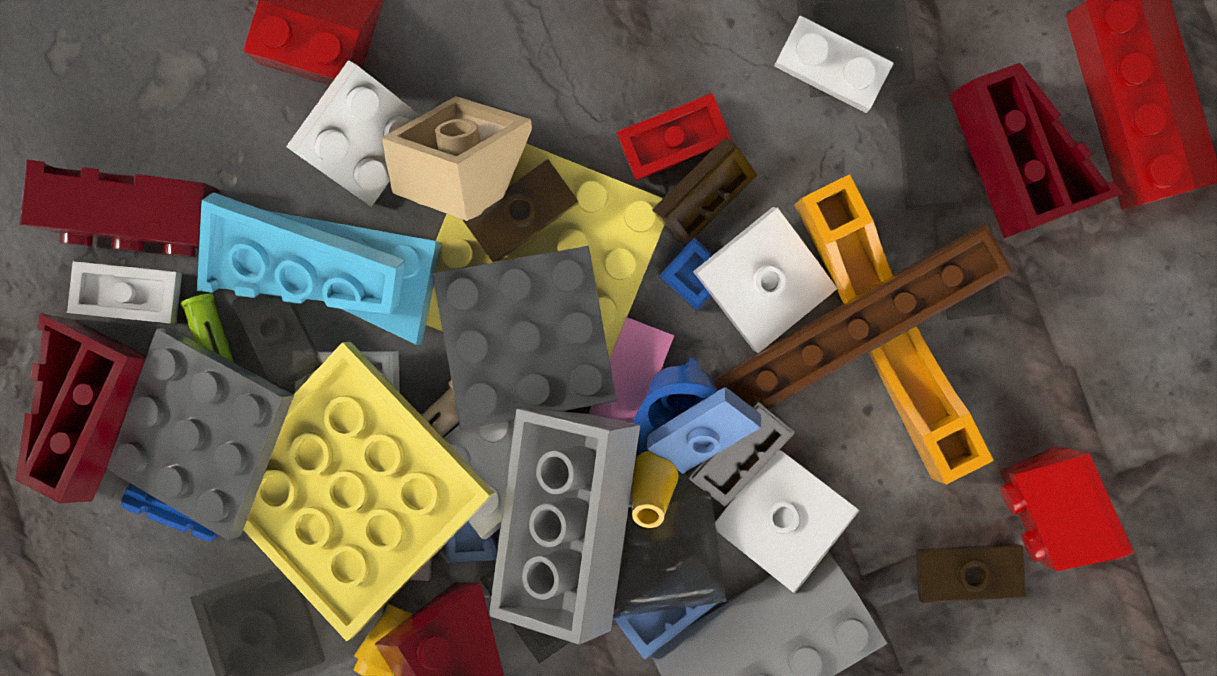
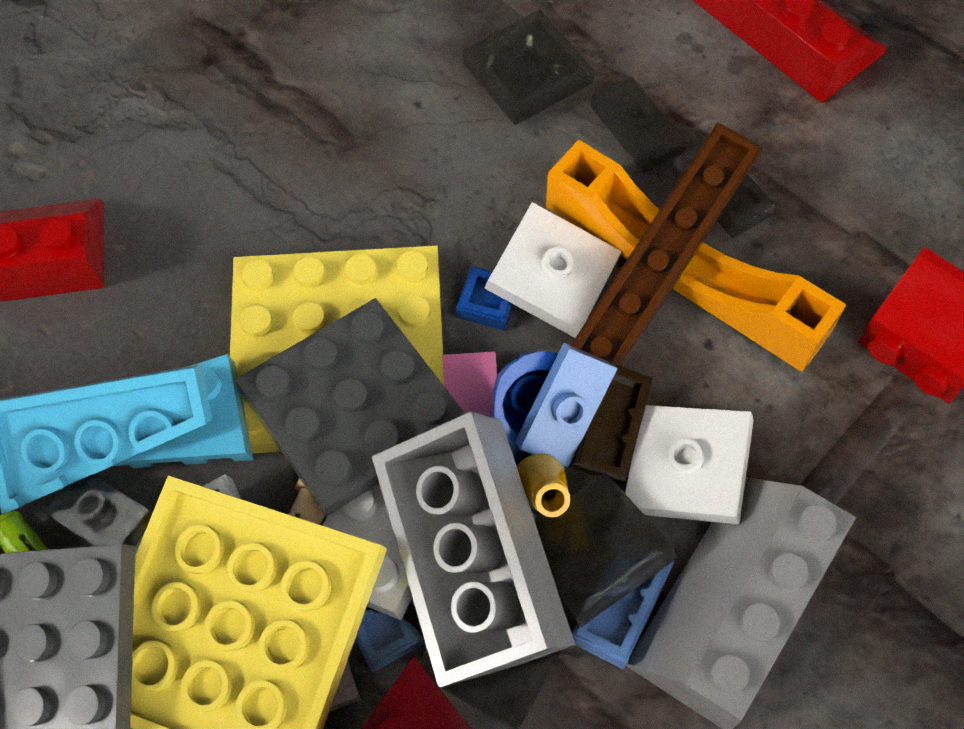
camera: 20 degrees left, 25 degrees down
white plate [286,60,421,207] -> none
tan slope [382,96,532,221] -> none
dark brown plate [463,159,579,262] -> none
red plate [617,93,732,182] -> none
dark brown plate [652,137,757,247] -> none
white plate [774,16,893,113] -> none
dark brown plate [916,543,1026,604] -> none
dark red wedge [949,63,1123,238] -> none

